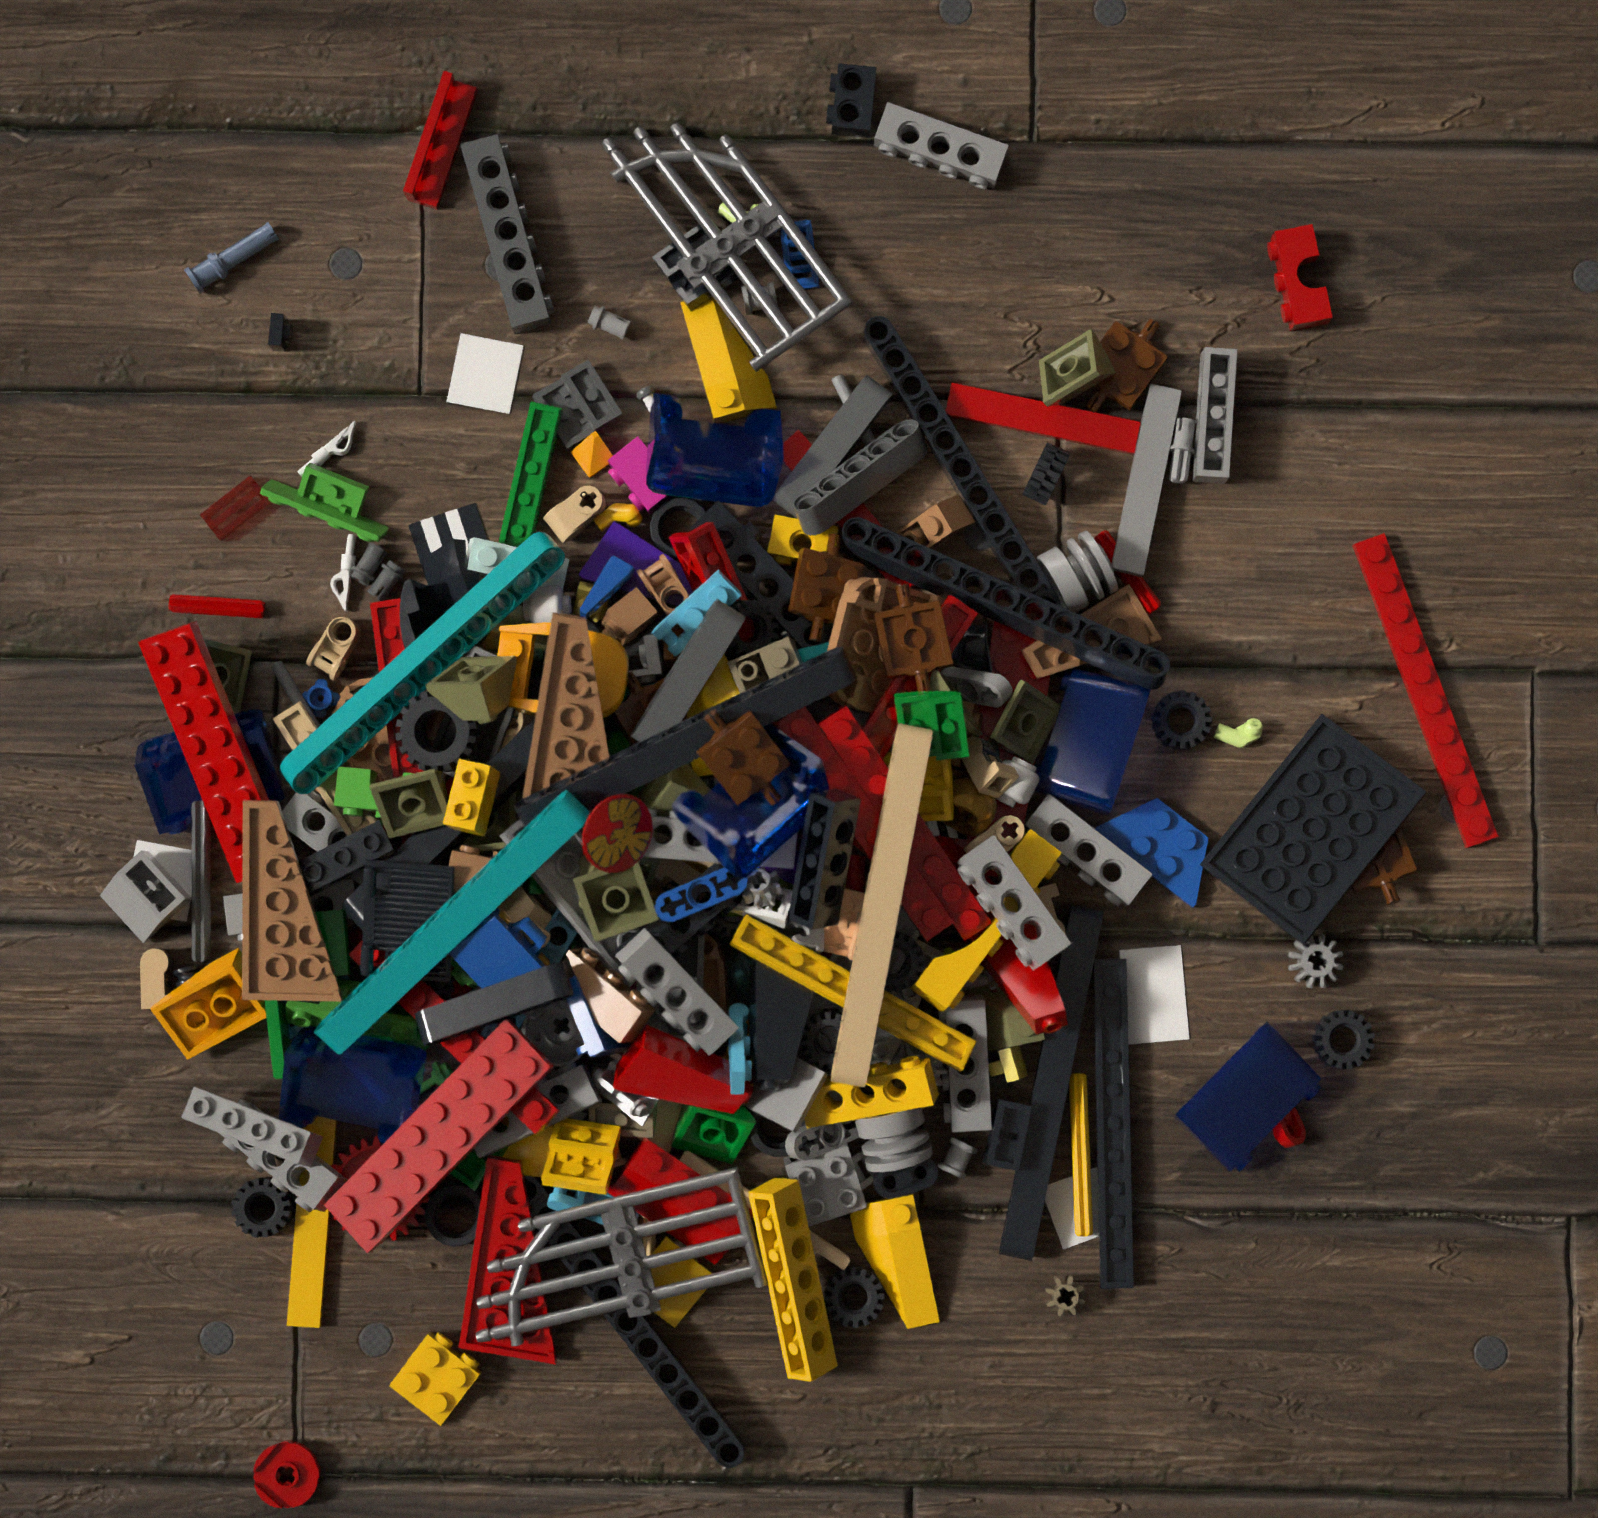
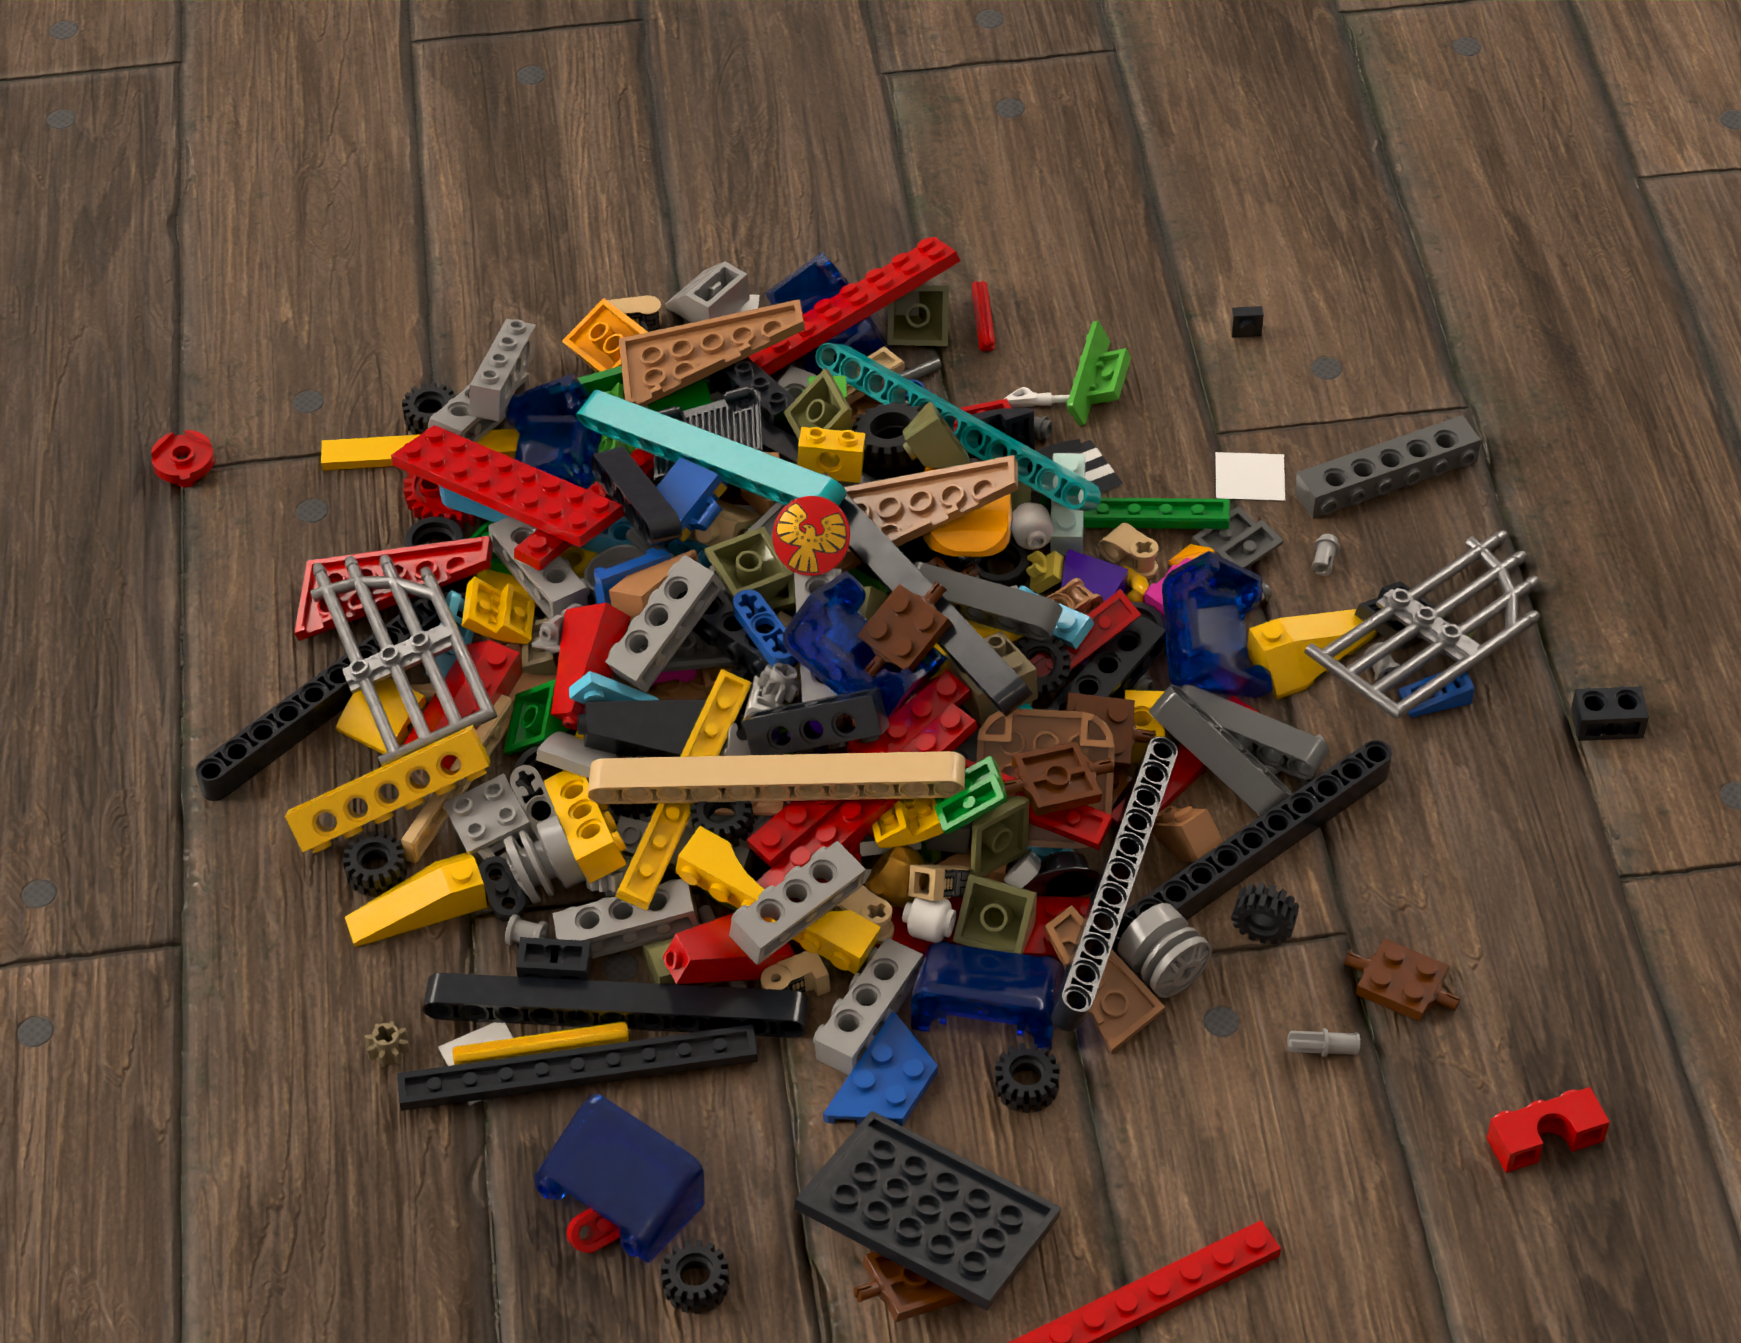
camera: 80 degrees right, 35 degrees down
sand blue pin [184,222,279,294] -> none
clear red tile [200,475,271,541] -> none
white hand [297,420,356,477] -> none
tan piece [306,617,361,681] -> none
dark grey pin [351,543,388,586] -> none
yellow plate [389,1332,482,1426] -> none
red fence [403,71,478,210] -> none
blue slope [580,555,635,619] -> none
medium nougat slope [599,587,657,647] -> none
light grey brick [874,102,1009,189] -> none
red tile [945,383,1141,455] -> none
light yellow tile [988,1045,1028,1083] -> none
olive slope [1039,329,1116,407] -> none
red axle [1094,530,1161,615] -> none
light grey tile [1112,383,1181,577] -> none
white sticker [1119,945,1189,1044] -> none
light grey brick [1192,347,1237,484] -> none
yellowish green arm [1213,718,1263,748] -> none
light grey gear [1288,934,1344,988] -> none

